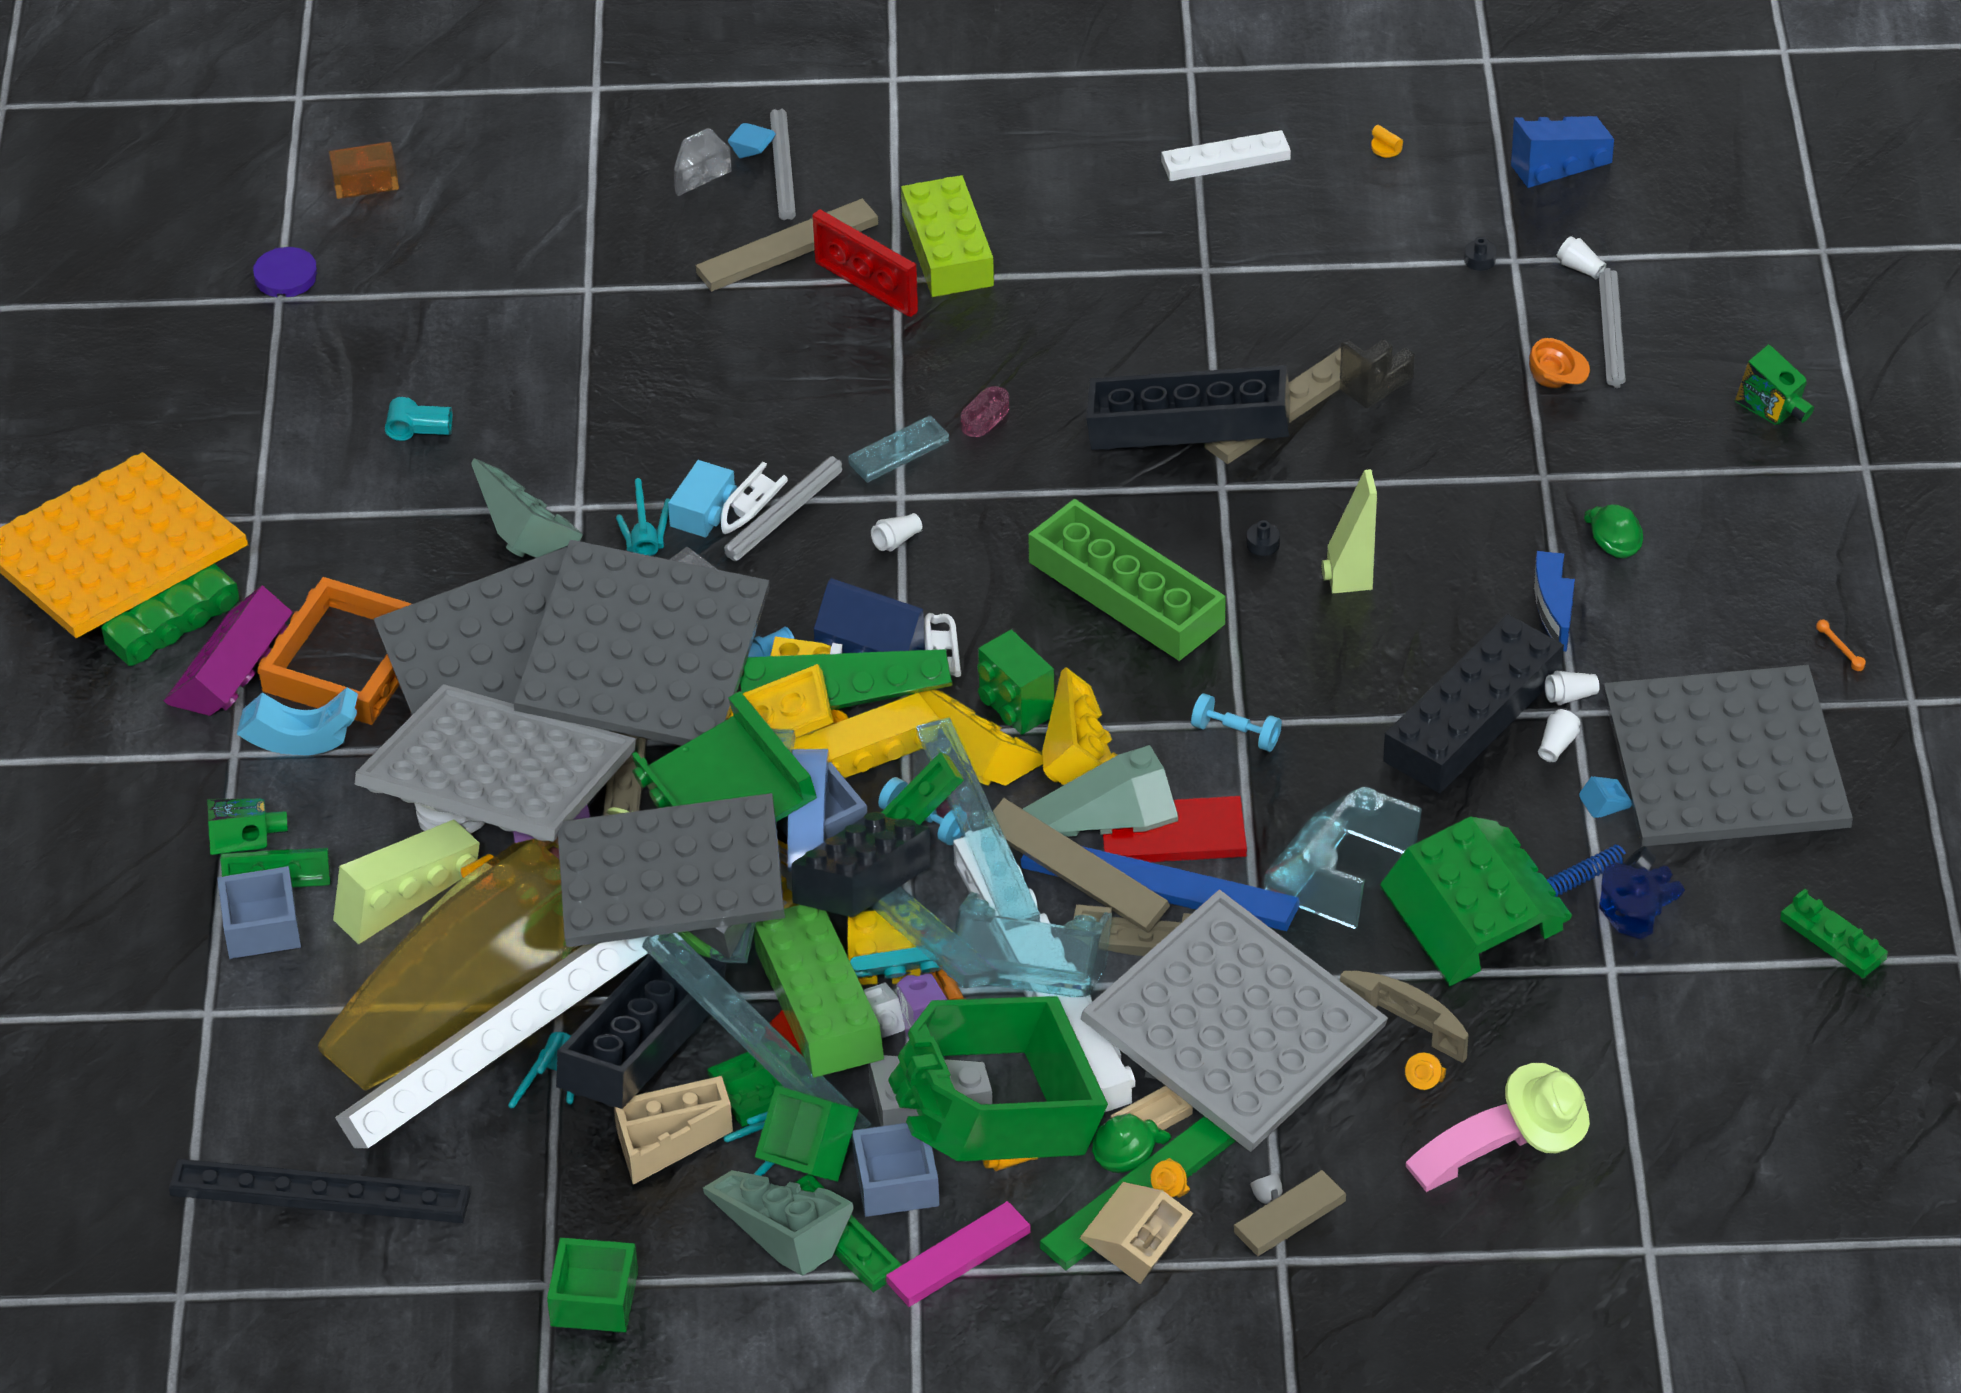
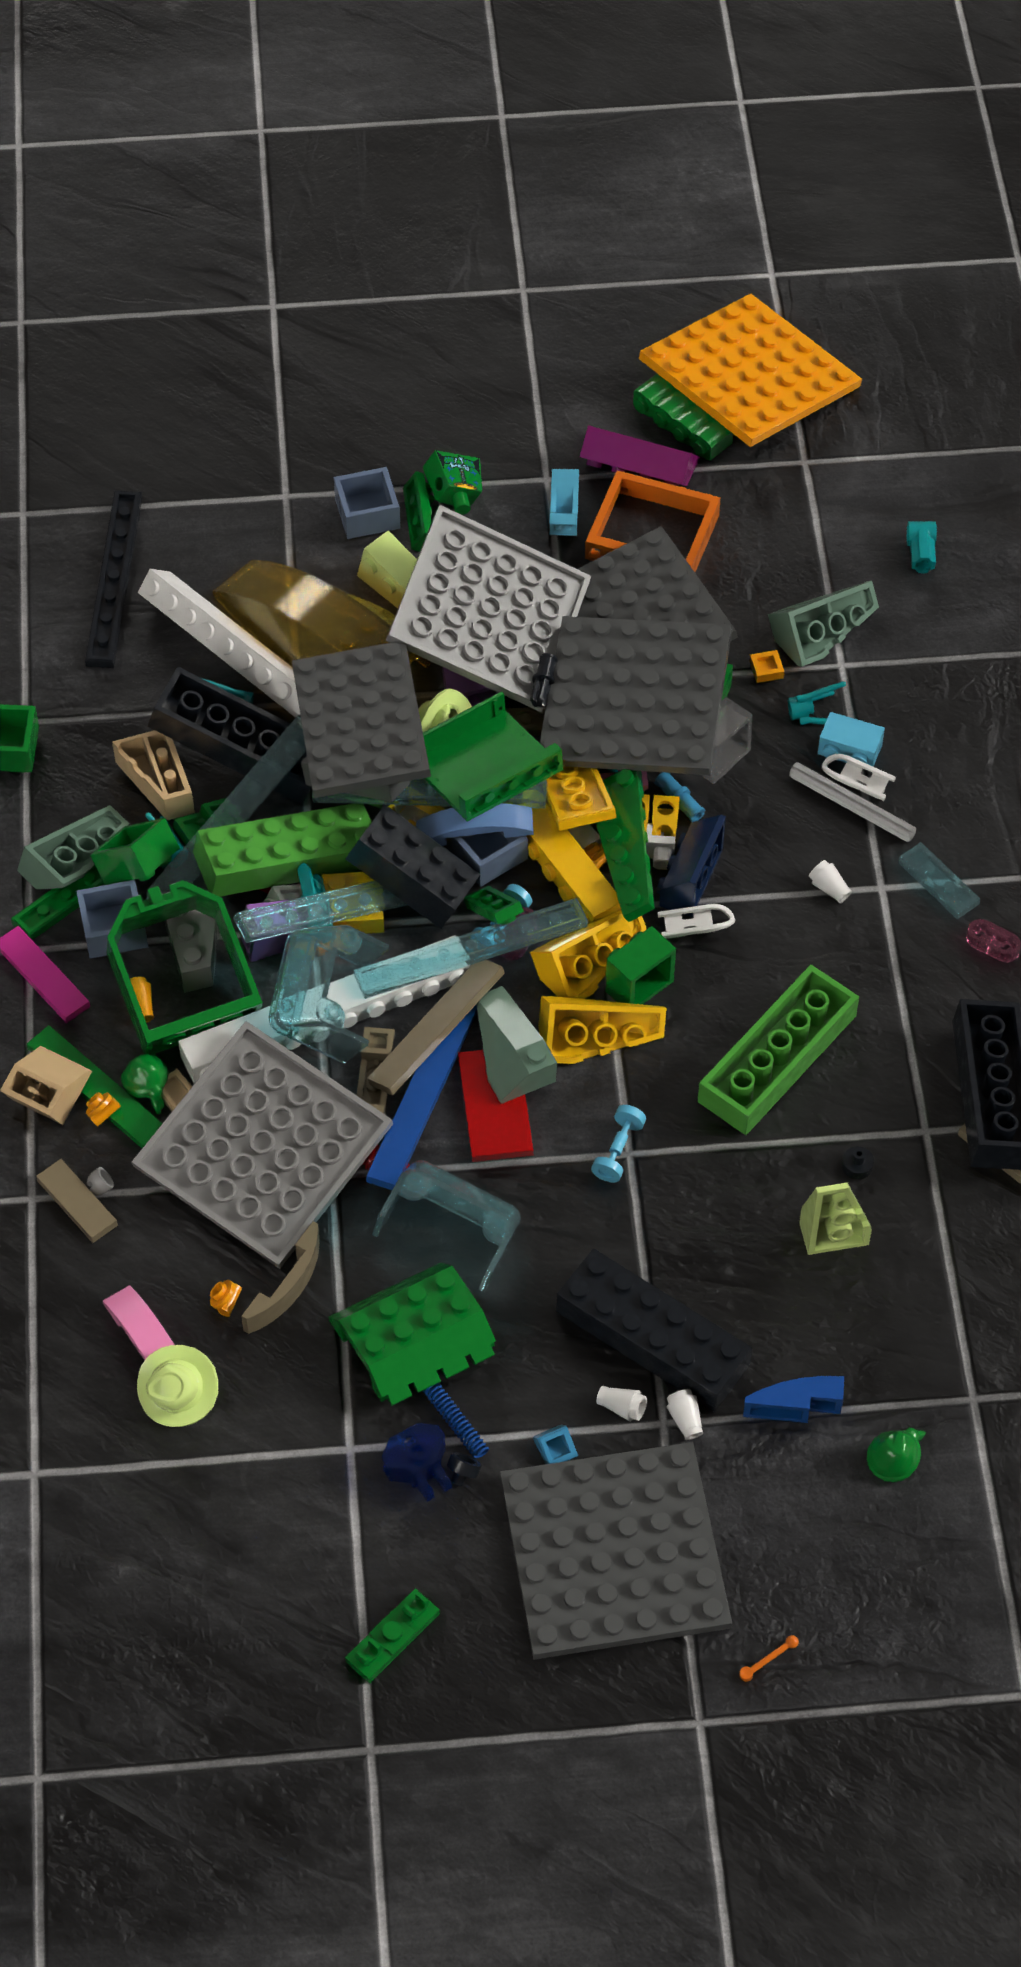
camera: 85 degrees right, 10 degrees up
none -> black axle [530,653,558,707]

